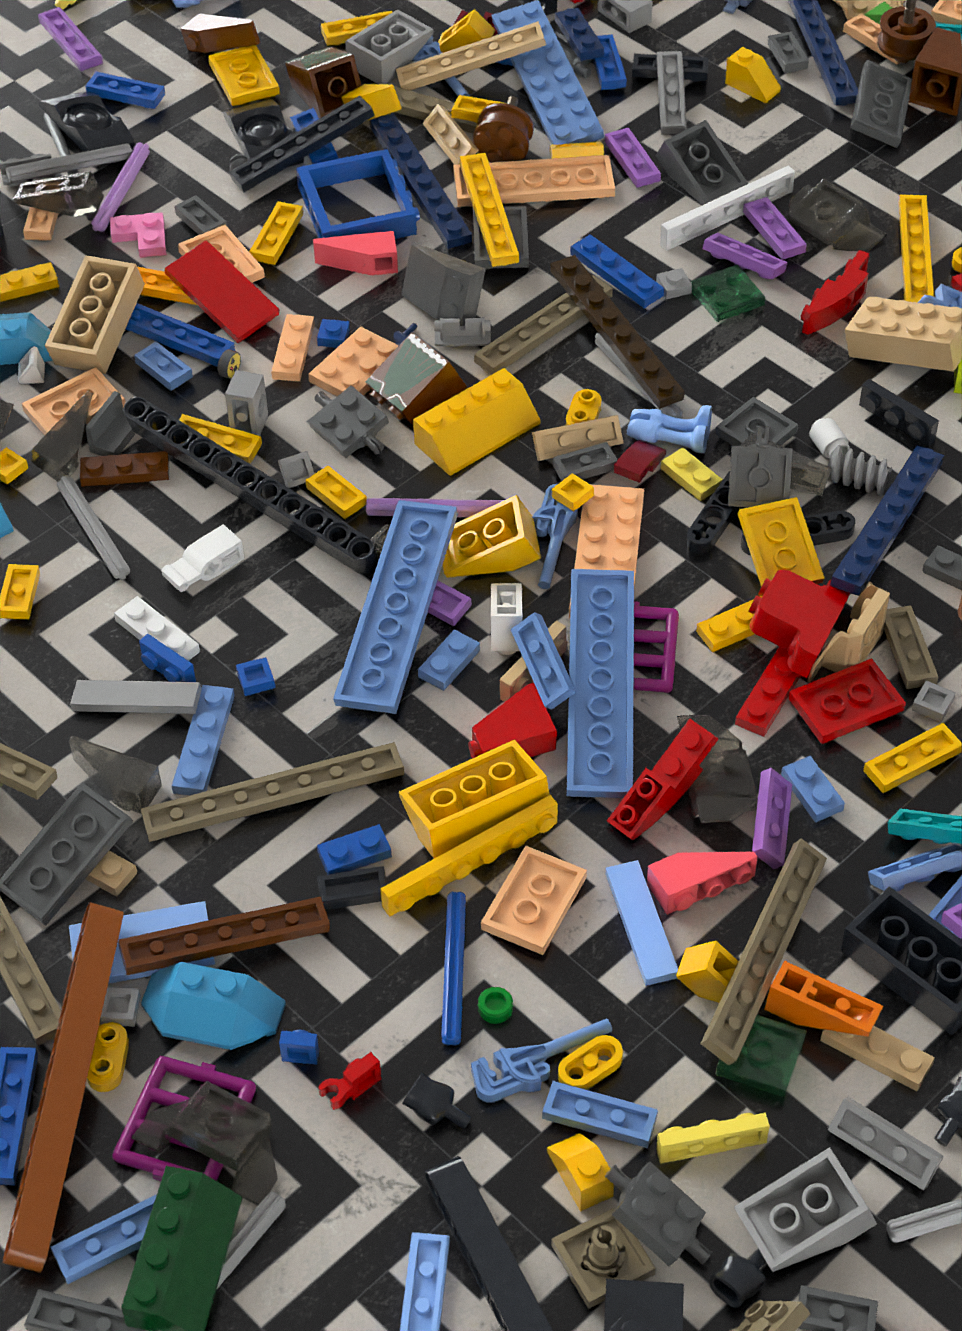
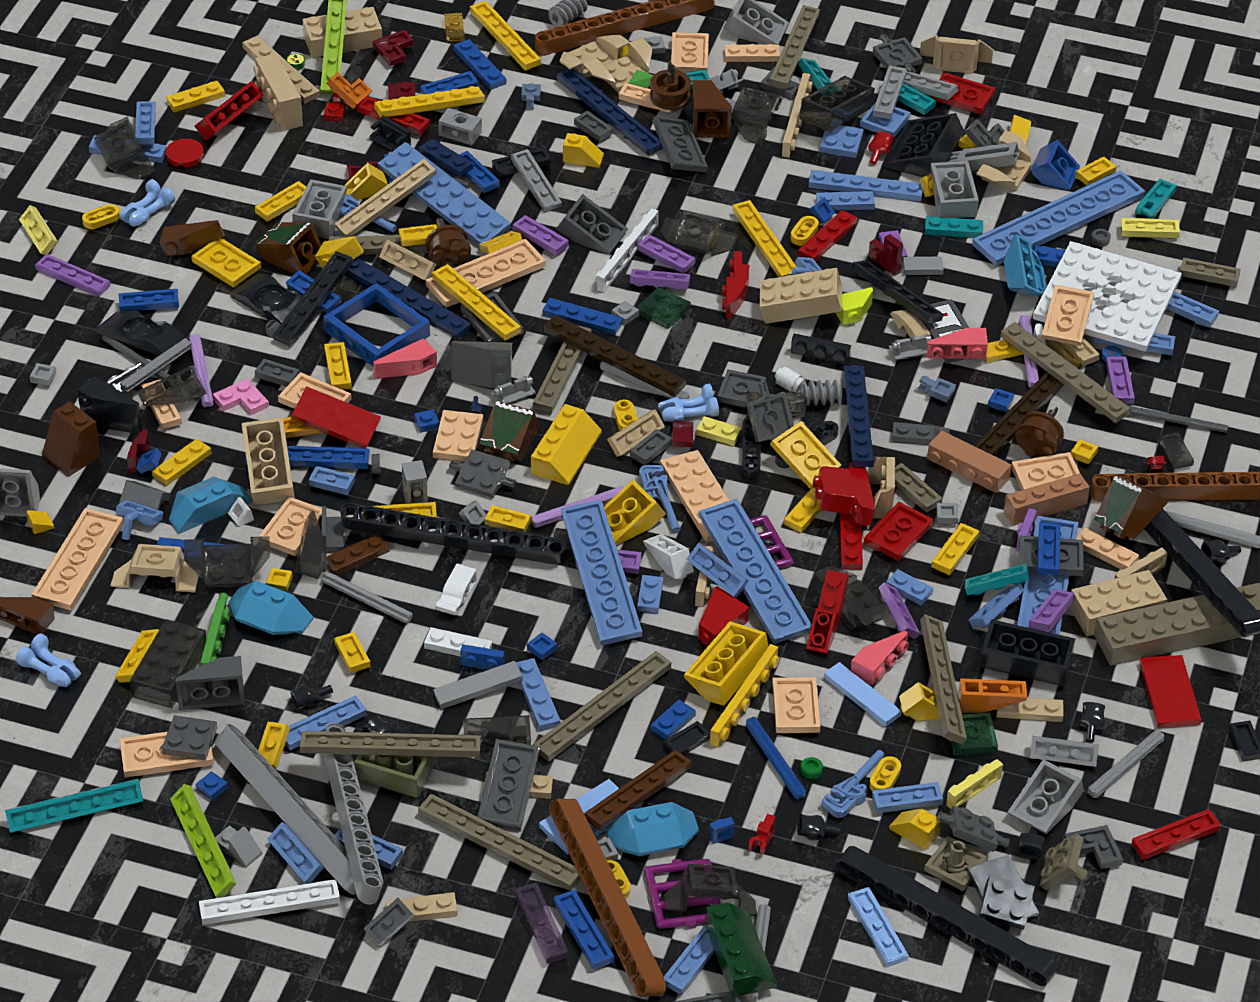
camera: 30 degrees left, 5 degrees down
light nougat plate [271,314,315,382] -> none
yellow plate [552,473,594,512] -> none

